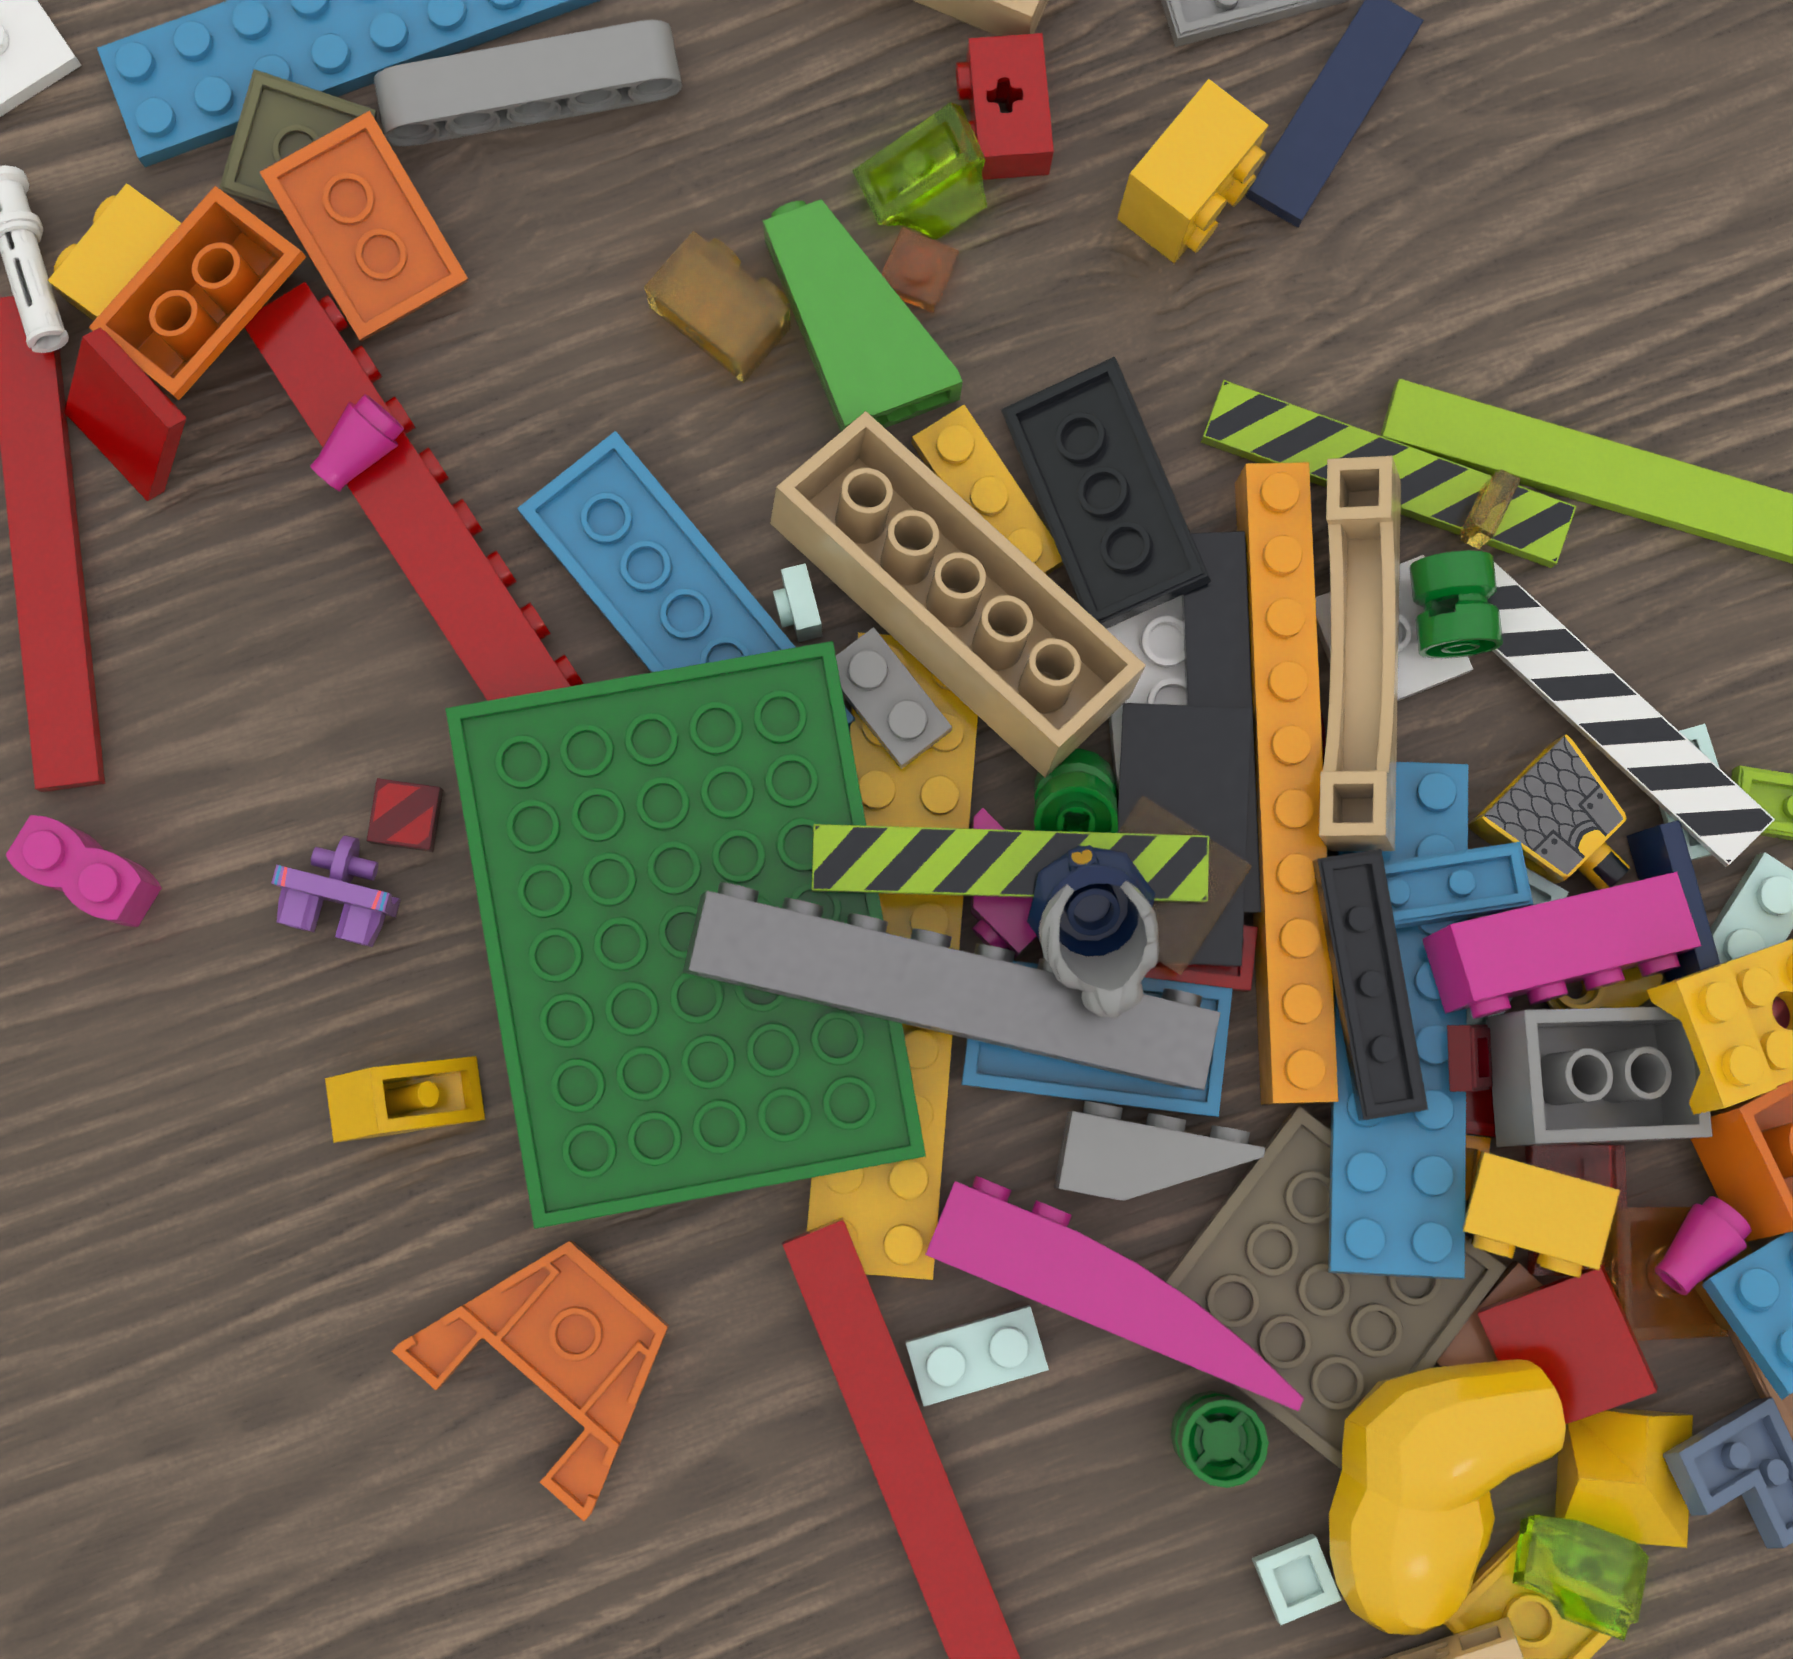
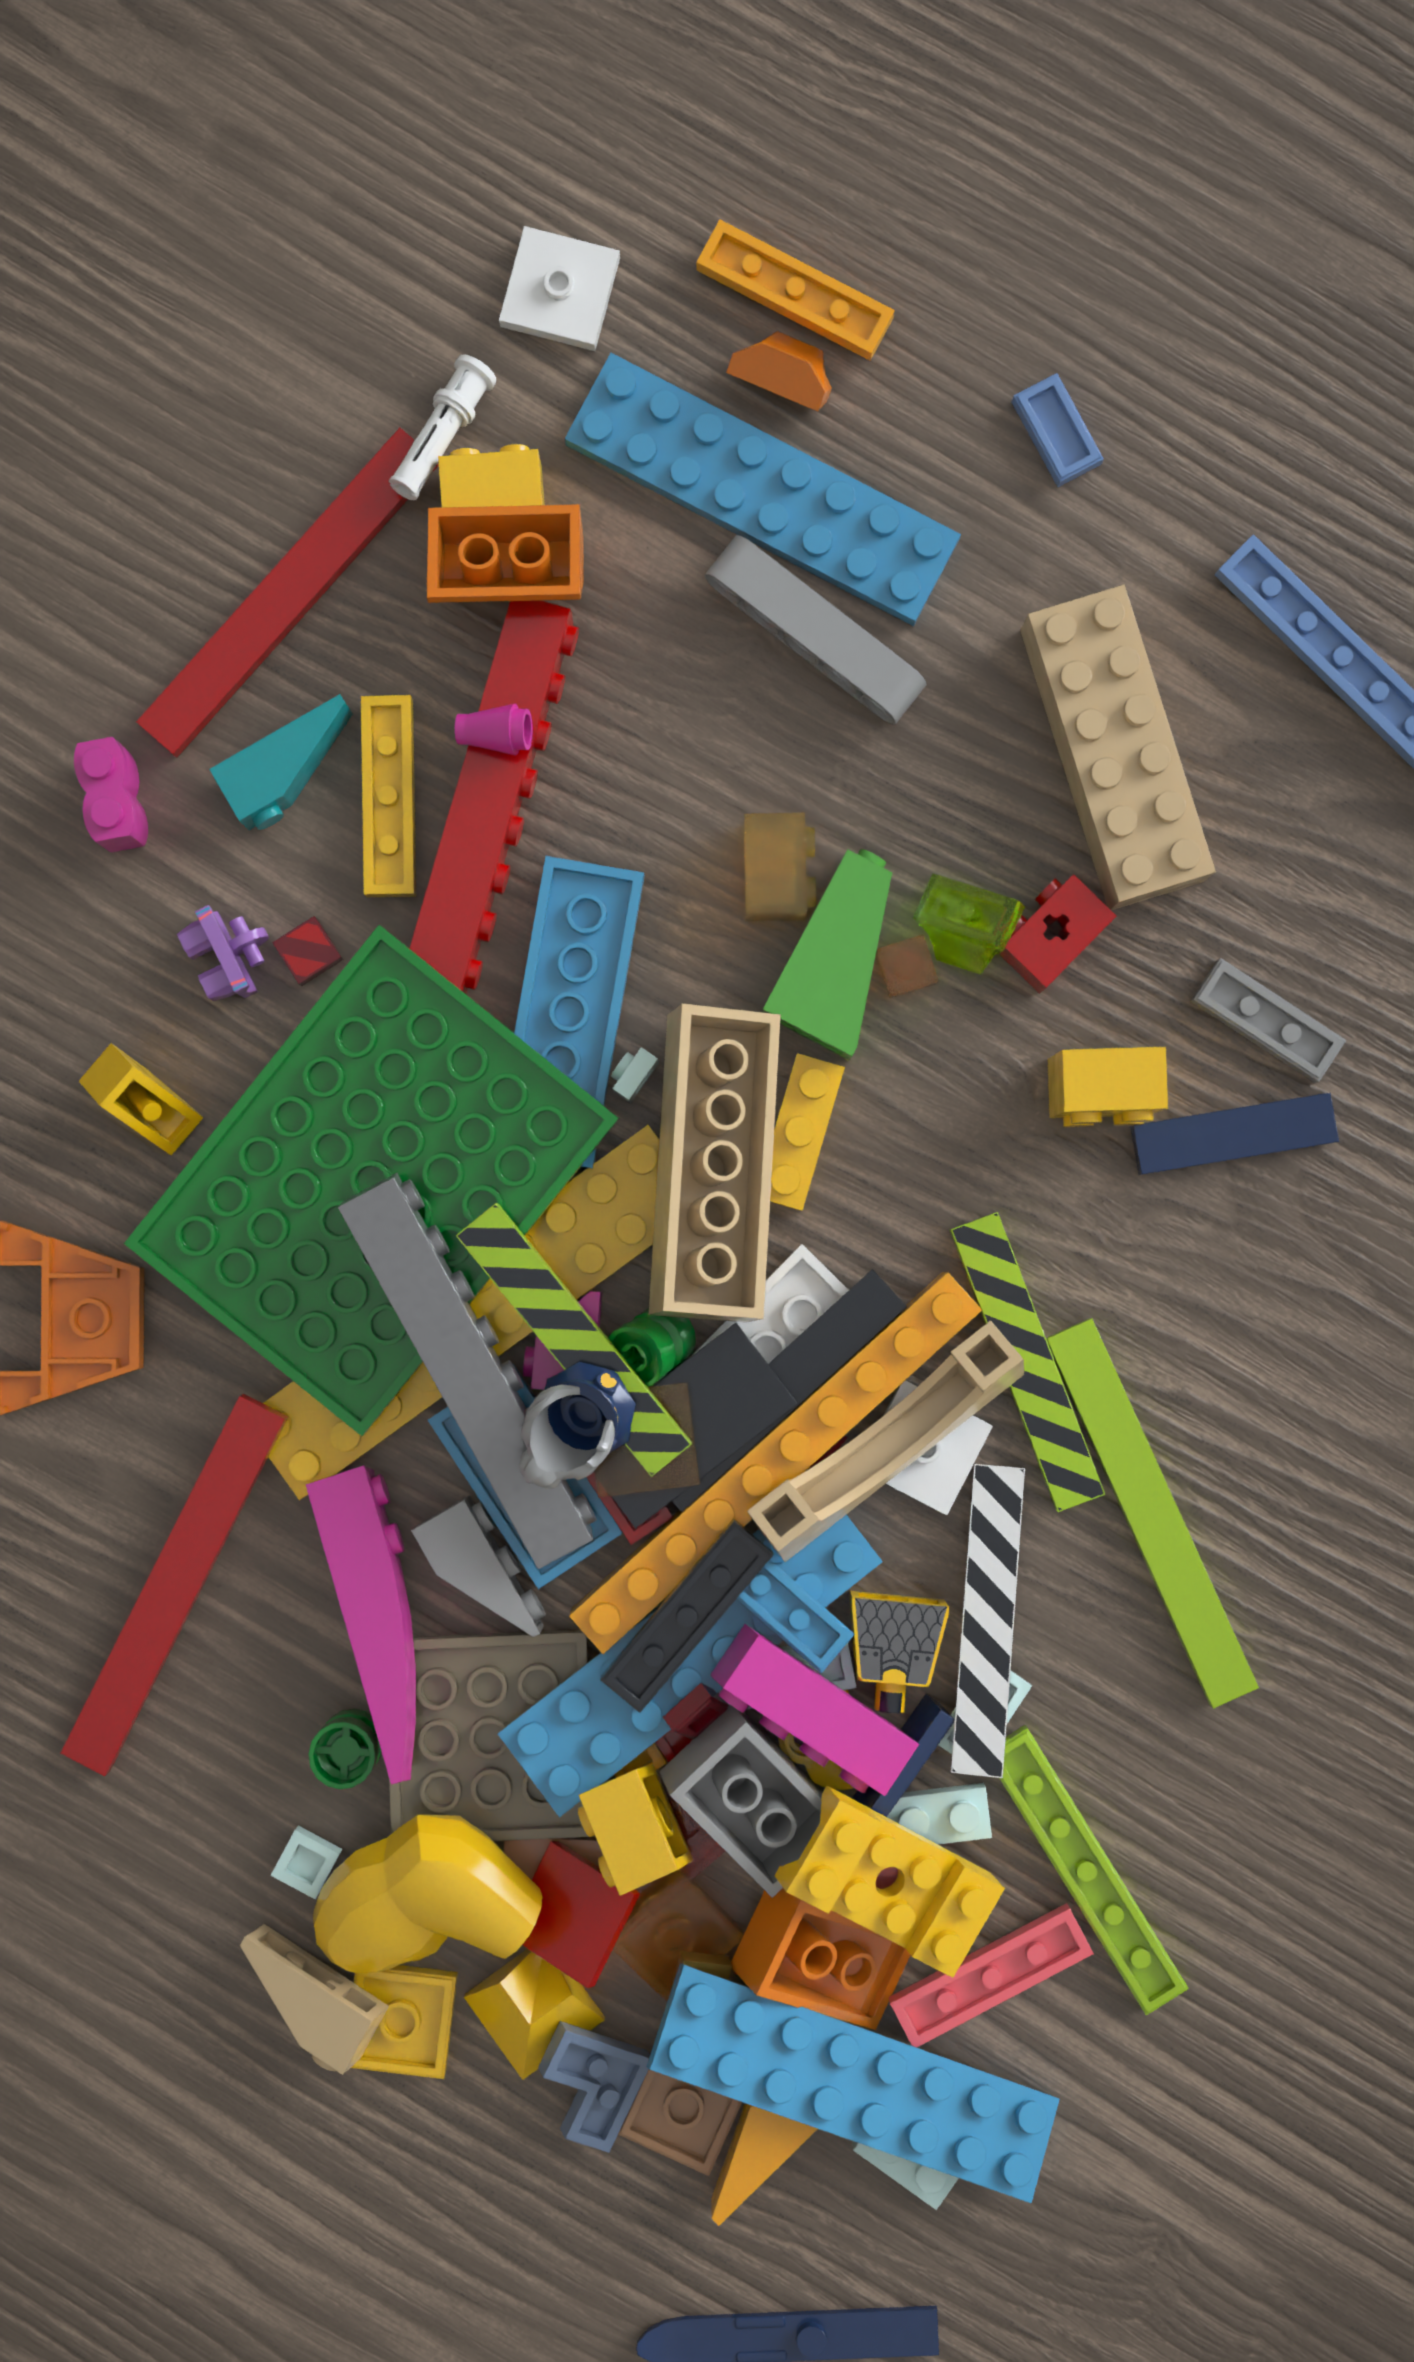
camera: 60 degrees right, 5 degrees up
red tile [64,327,186,501] -> none
olive tile [219,69,377,214] -> none
orange plate [259,111,468,342] -> none
light grey plate [836,627,952,769] -> none
light aqua plate [905,1305,1049,1407] -> none
black tile [1001,356,1211,629] -> none
green wheel [1409,550,1503,658] -> none
clear yellow tile [1459,469,1521,550] -> none
clear neon green slope [1512,1515,1649,1641] -> none
dark pink cone [1655,1196,1752,1295] -> none
none -> teal slope [209,694,353,830]
none -> yellow plate [361,695,416,898]

